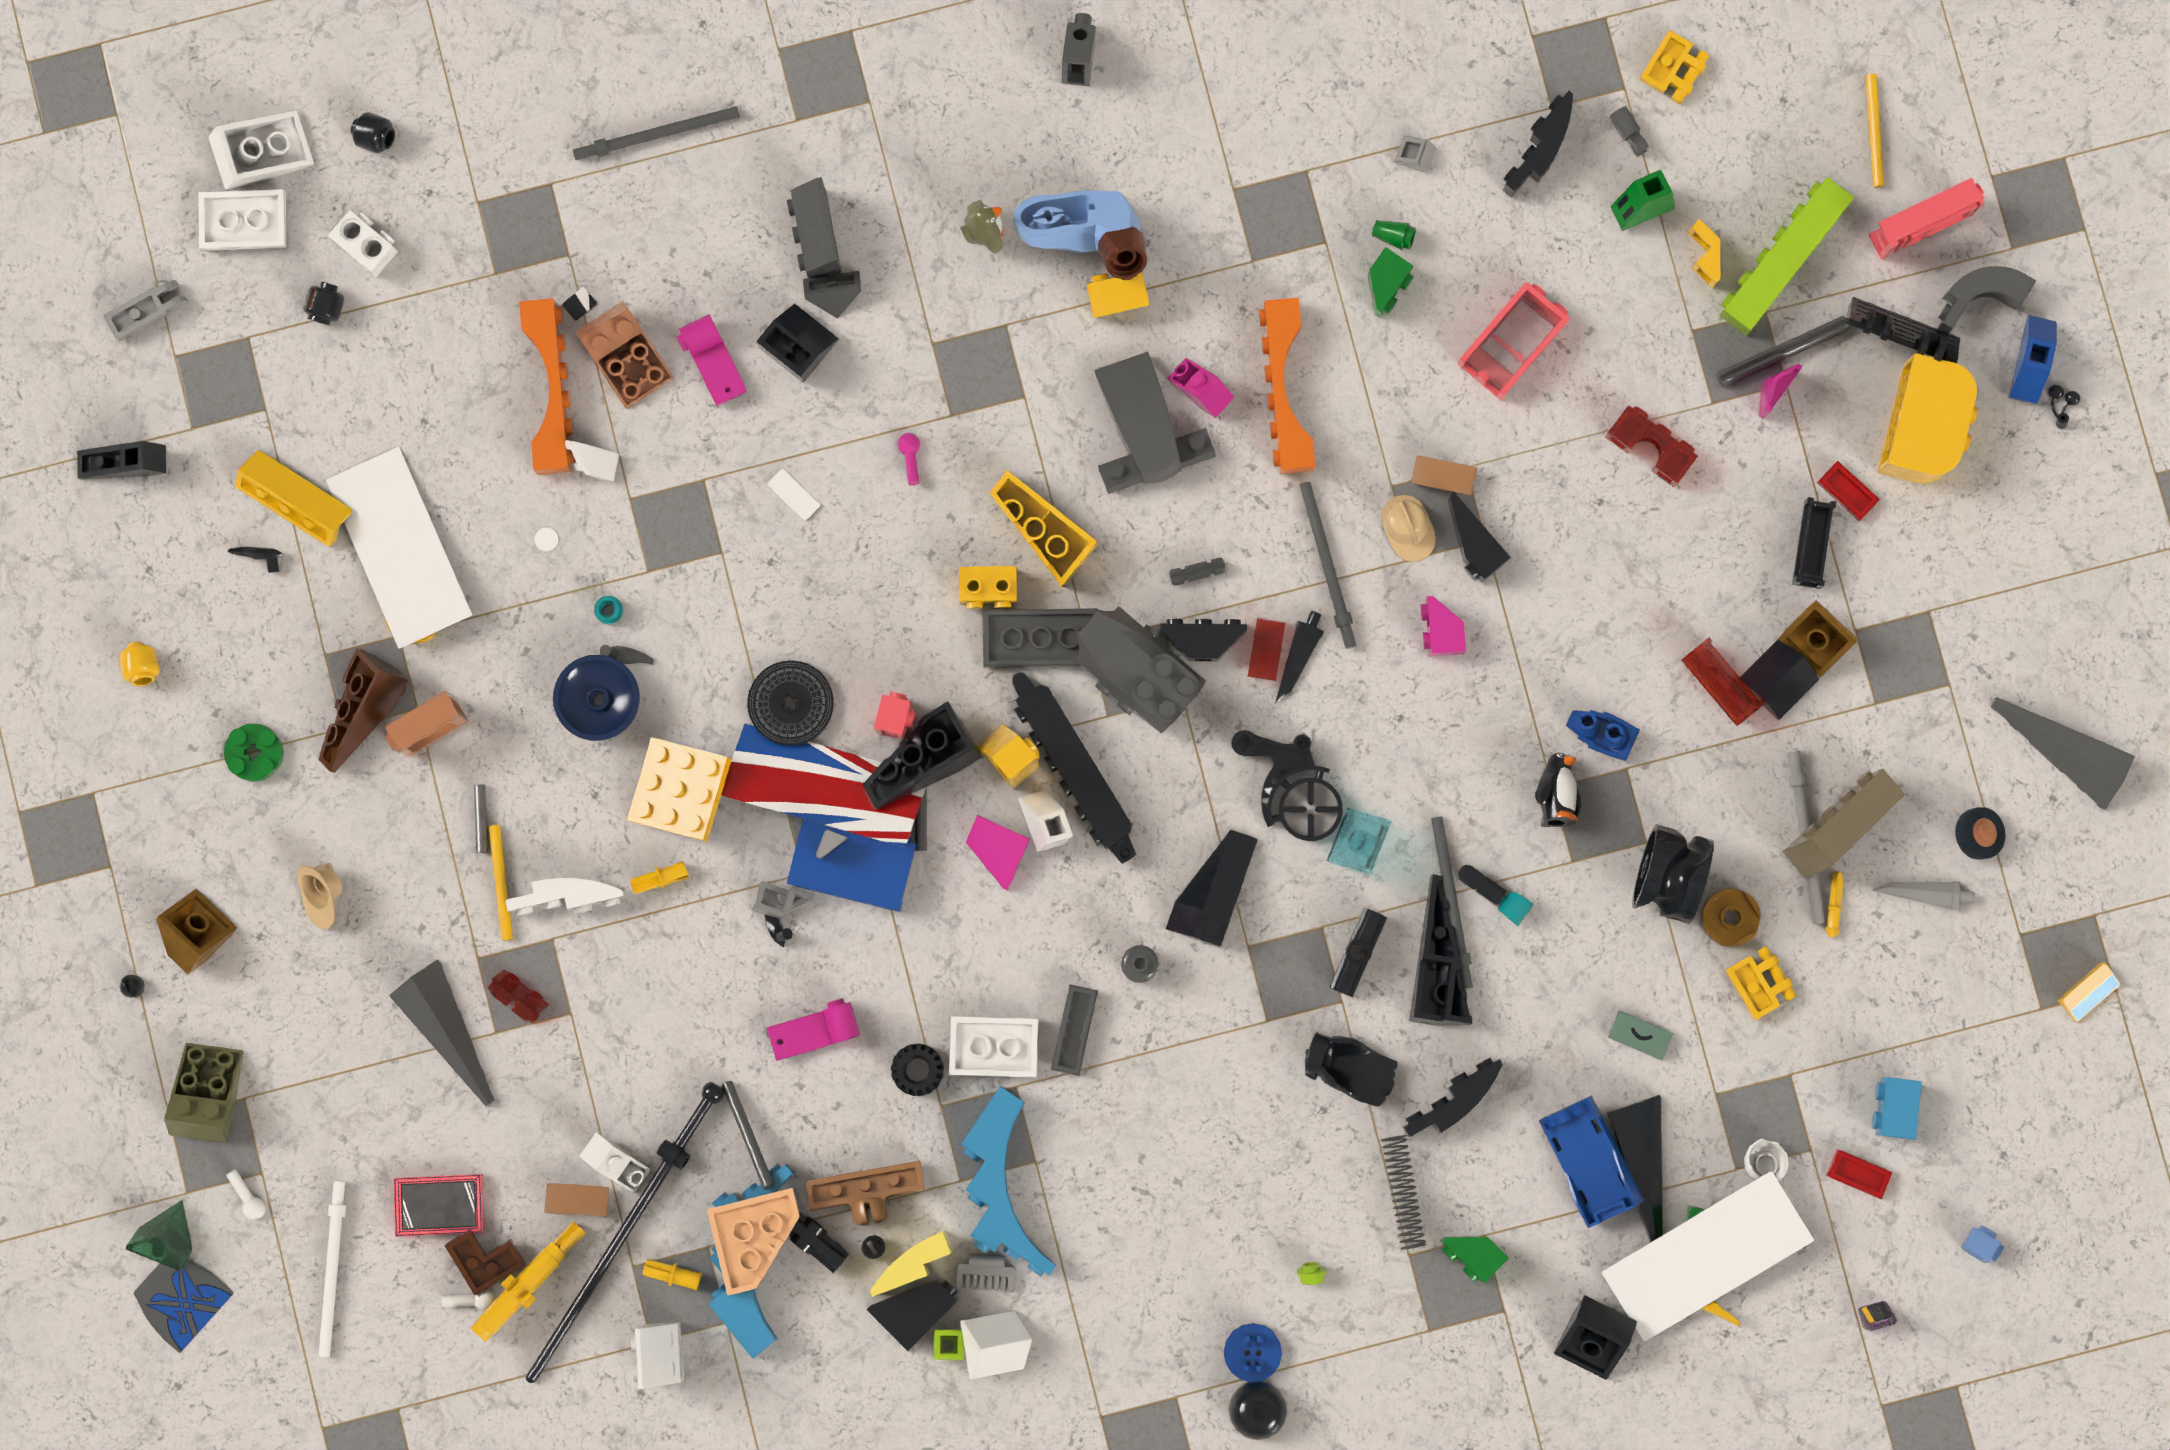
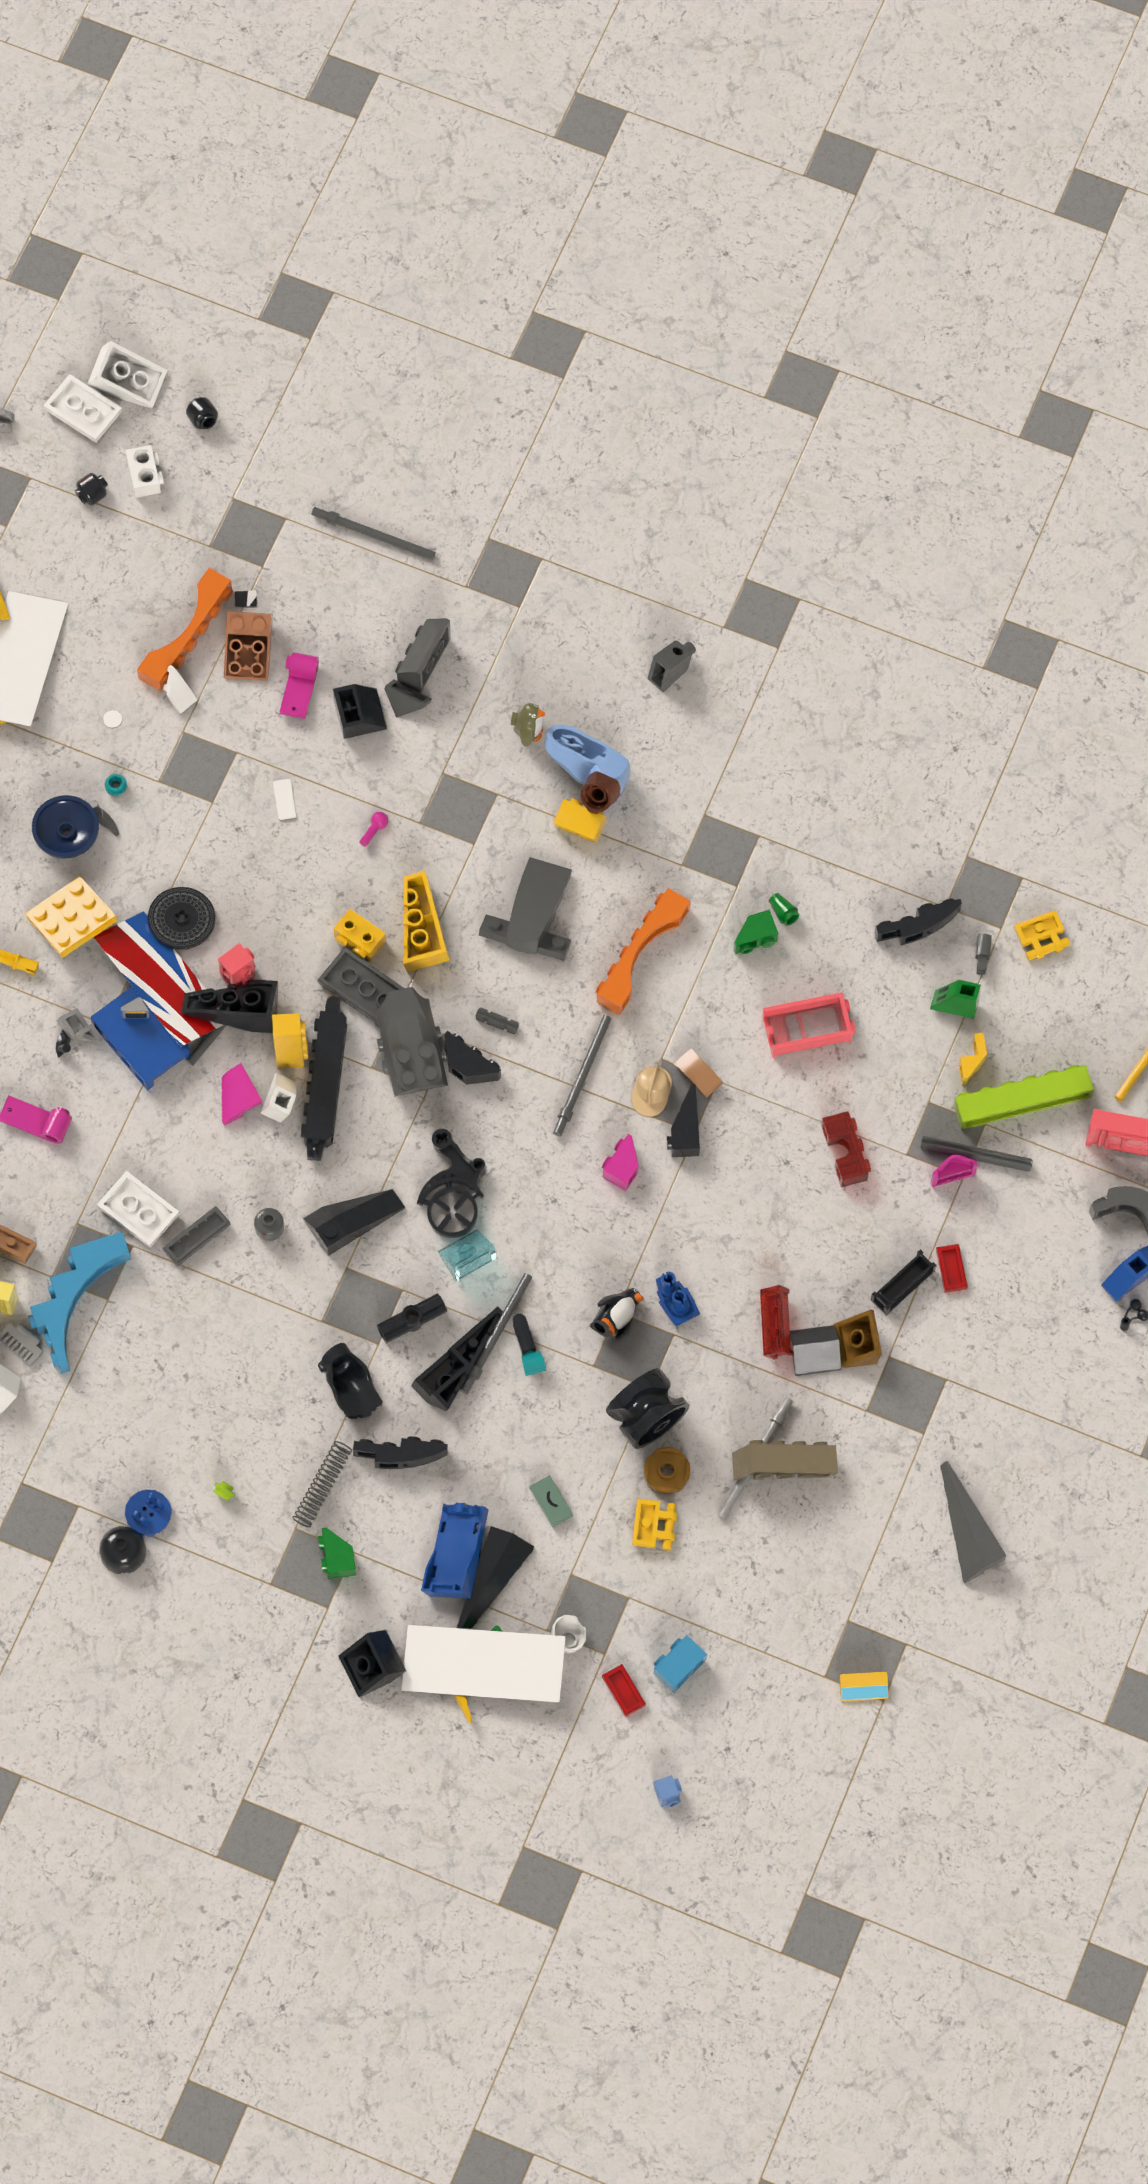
camera: 30 degrees right, 15 degrees down
black tyre [891,1043,944,1096] -> none
dark pink slope [1167,358,1234,418] -> none
clear red slope [1248,617,1285,681] -> none
black bar [1275,611,1324,704] -> none
light grey slope [1395,136,1436,173] -> none
yellow piece [1825,871,1843,938] -> none
black hinge [1846,297,1960,363] -> none
slope [1858,1301,1897,1331] -> none
light grey bar [1872,881,1975,910] -> none
yellow brick [1877,353,1978,484] -> none
black wheel [1955,807,2006,860] -> none

